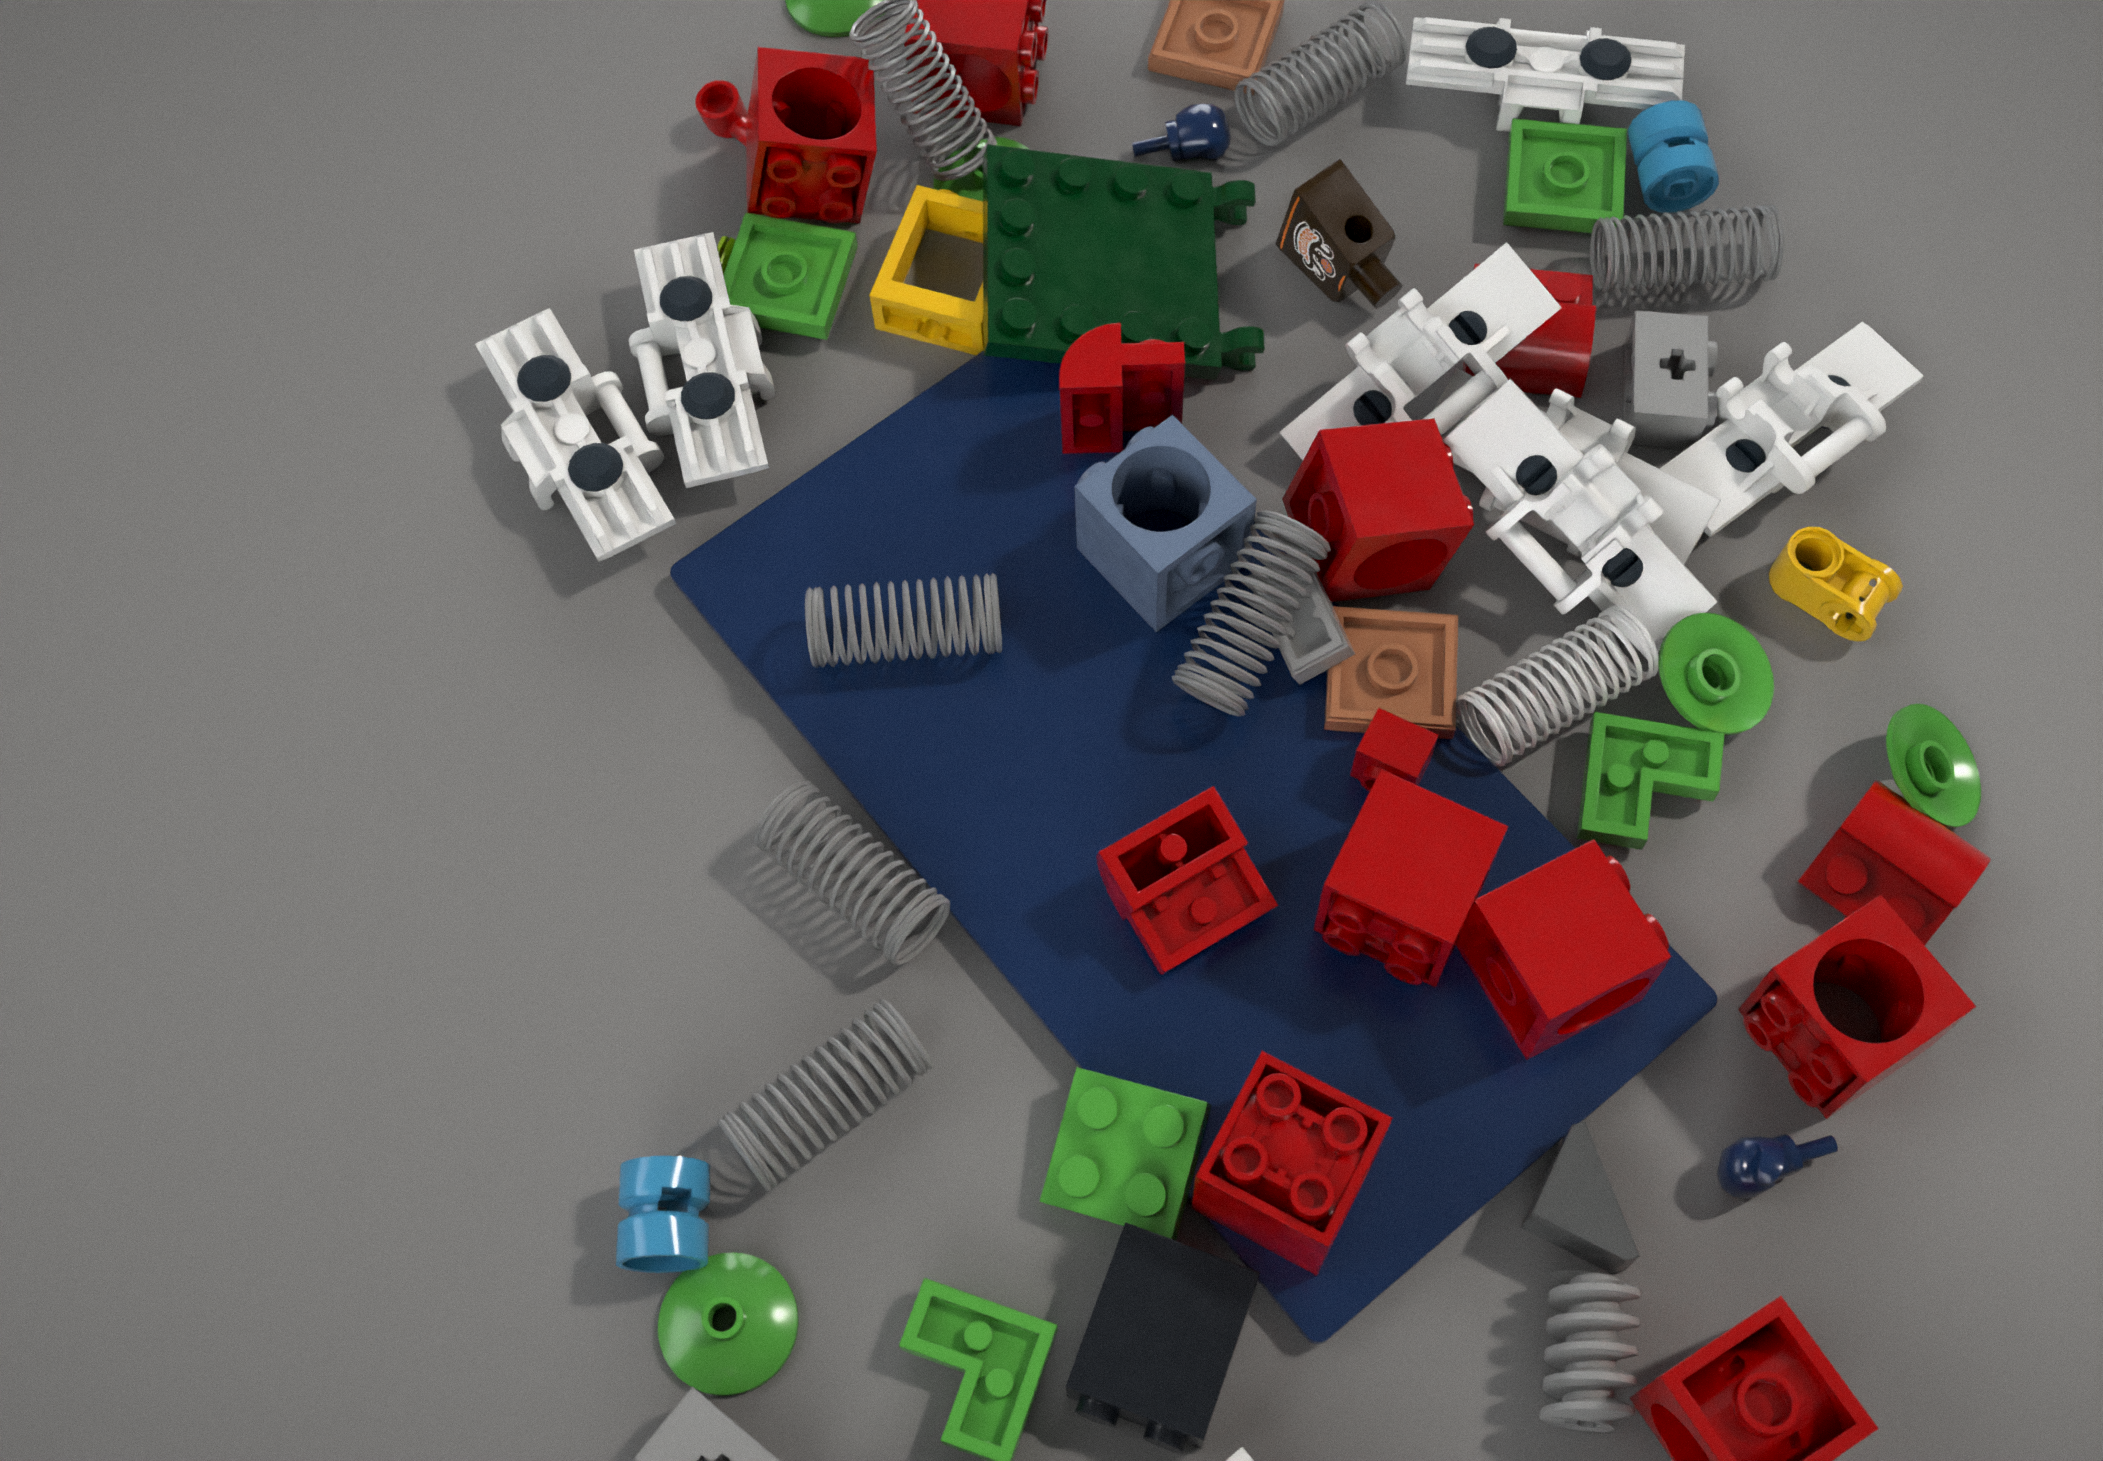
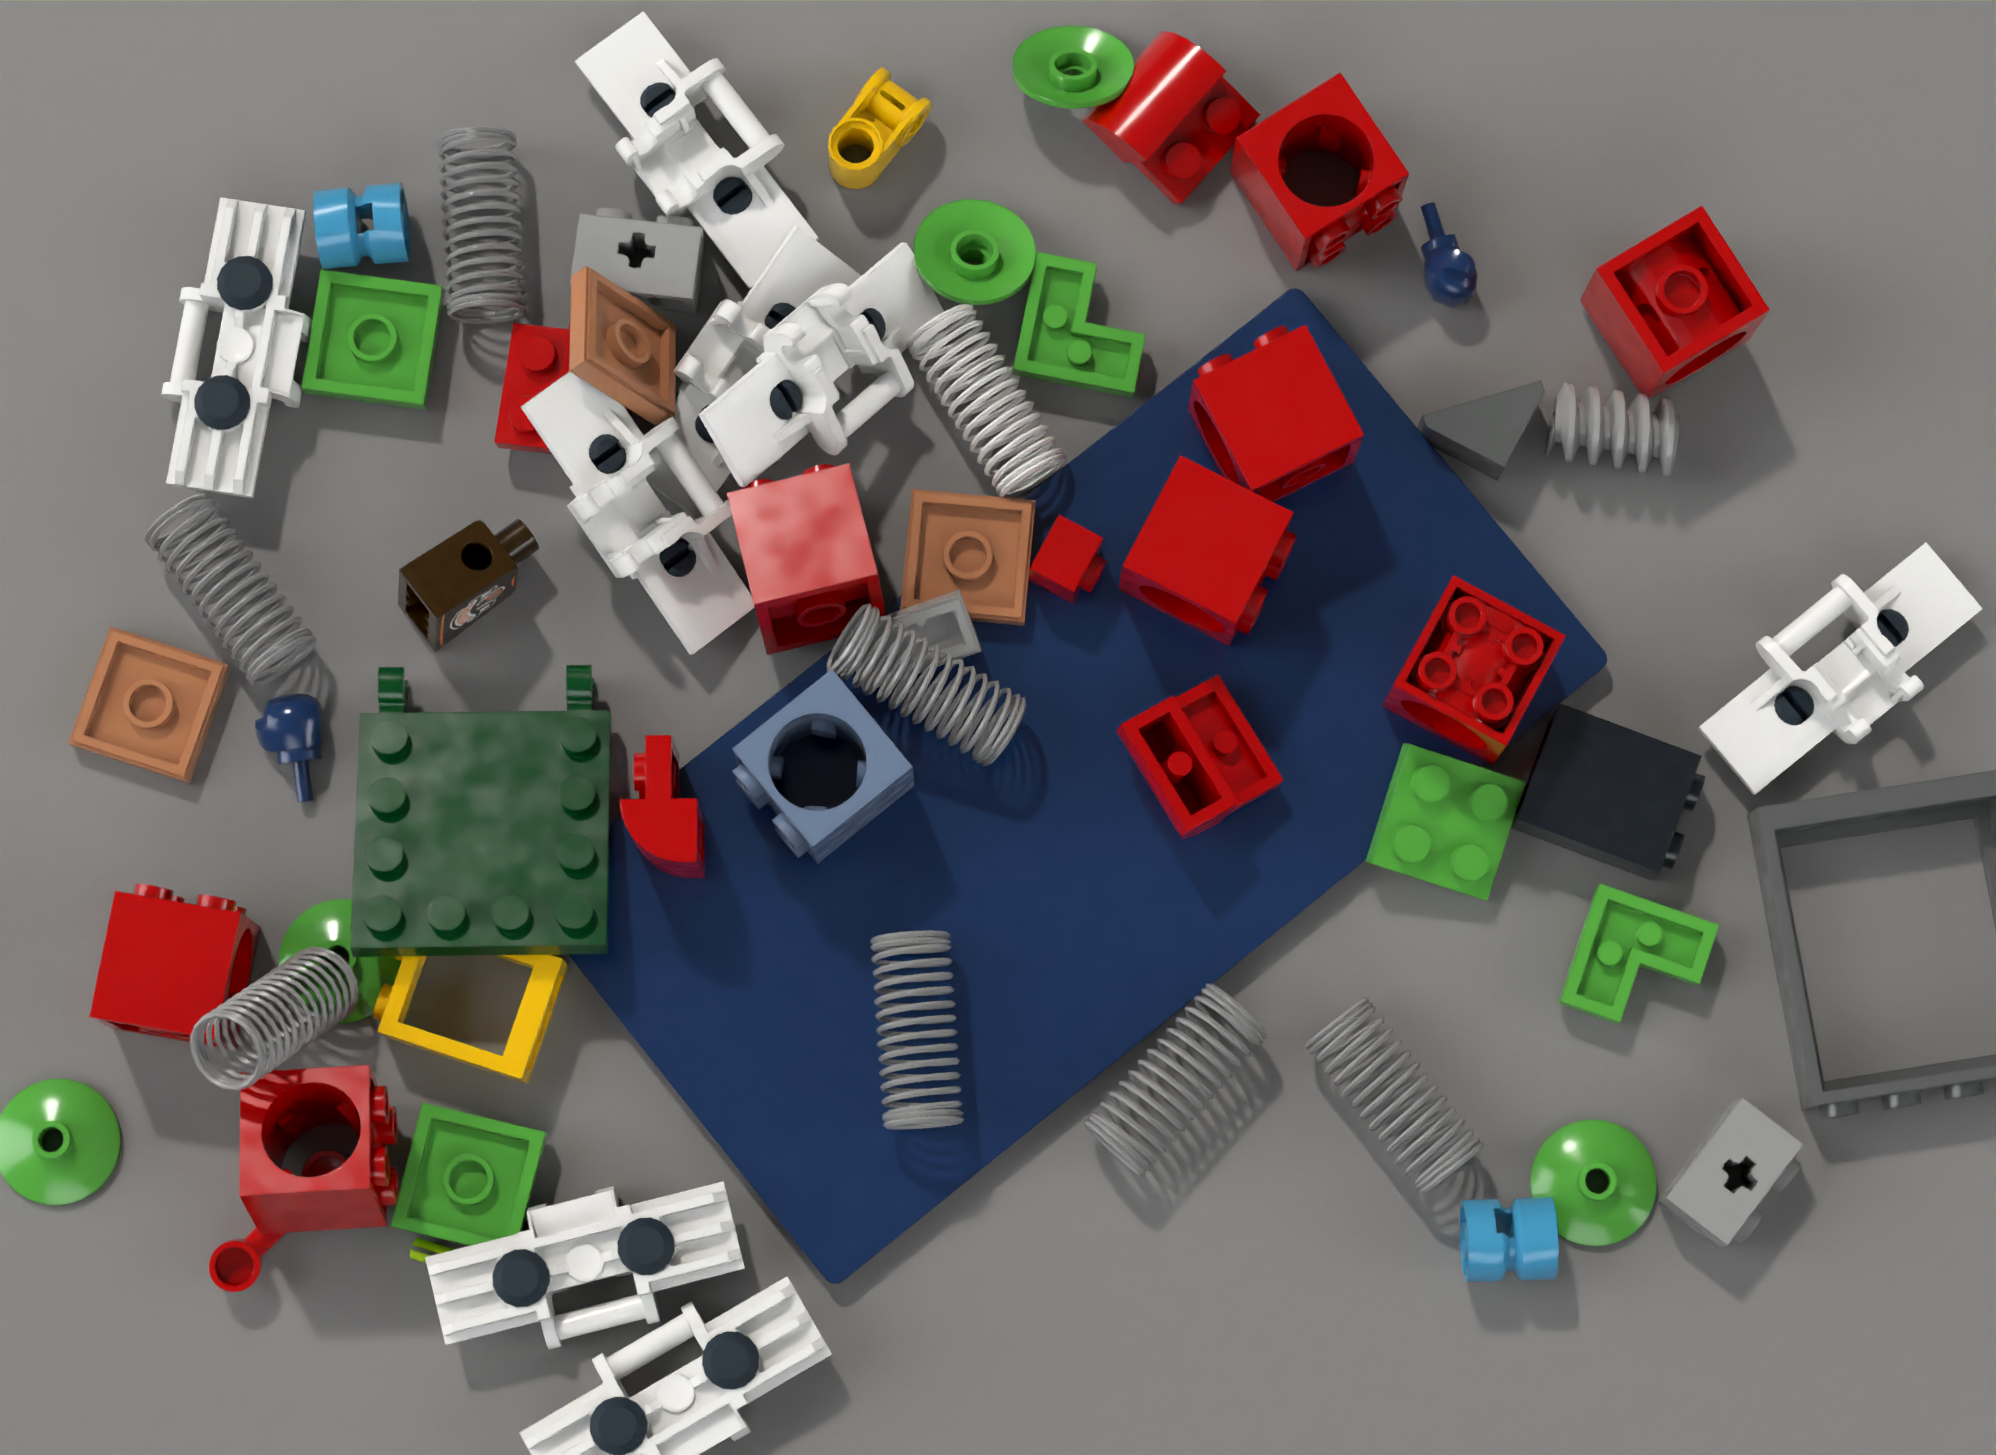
camera: 95 degrees left, 15 degrees up
none -> nougat tile [569,266,676,426]

